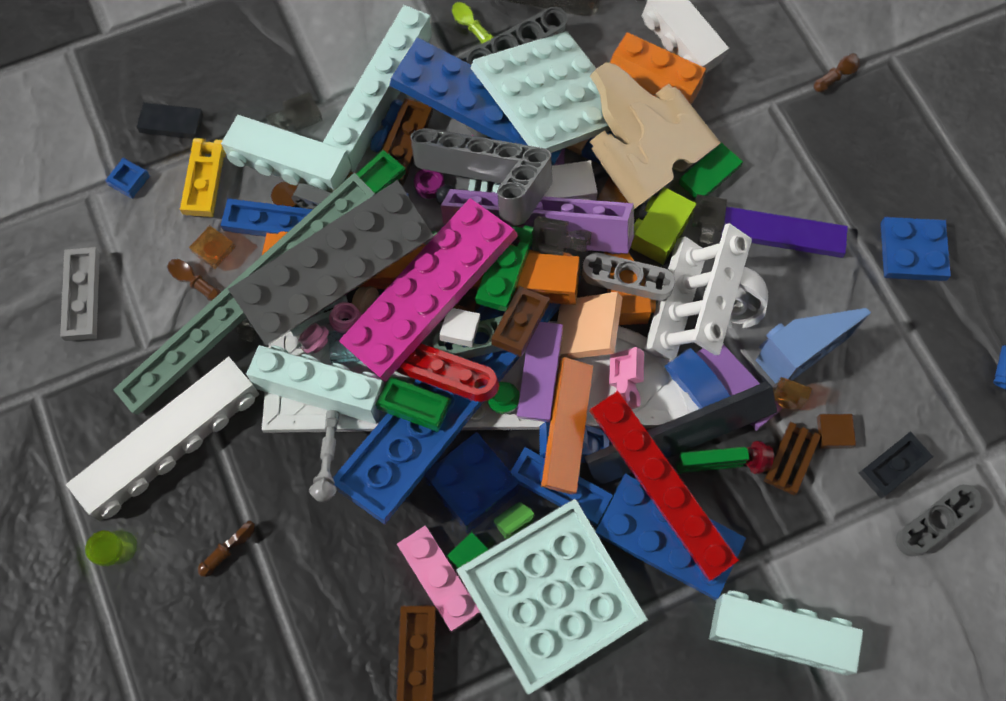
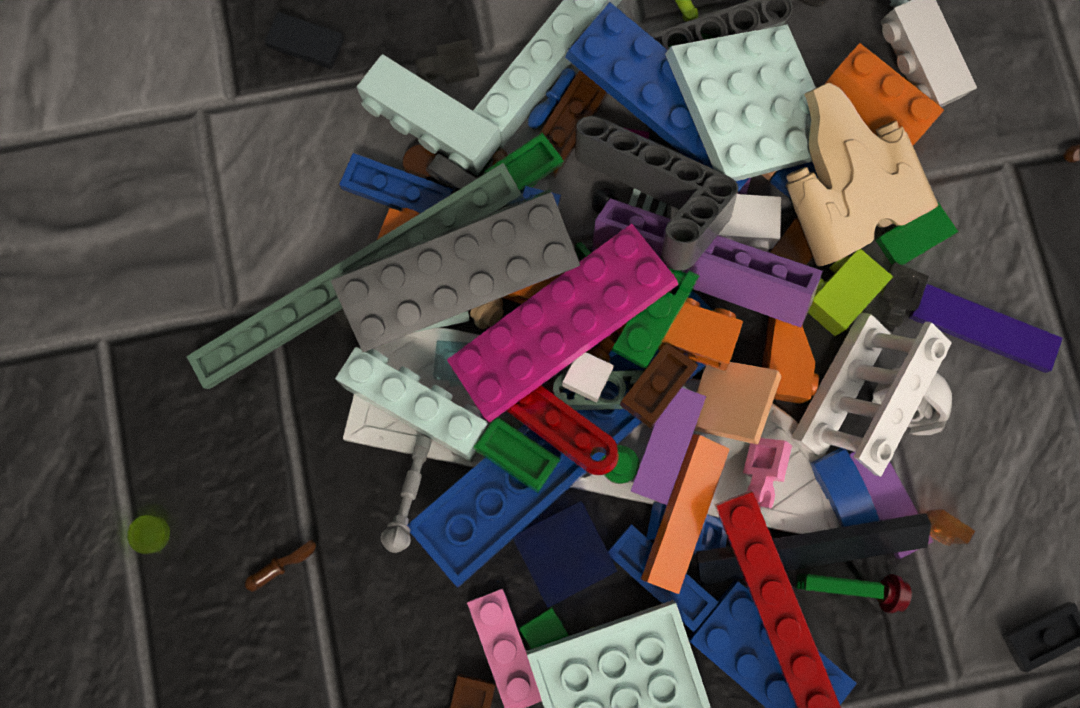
camera: 10 degrees right, 10 degrees up
light grey plate [60,247,100,341] -> none
white brick [65,357,259,521] -> none
blue tile [105,158,150,199] -> none
reddish brown piece [167,259,221,301] -> none
yellow plate [180,138,226,217] -> none
clear orange plate [189,225,235,269] -> none
bright pink plate [298,323,329,353] -> none
bright pink plate [329,302,361,333] -> none
magenta tile [414,169,445,199] -> none
bright green slope [494,502,534,540] -> none
clear smoke plate [532,216,592,256] -> none
light grey beam [582,253,675,300] -> none
medium blue slope [755,308,871,390] -> none
reddish brown tile [764,421,821,496] -> none
reddish brown tile [817,414,856,449] -> none

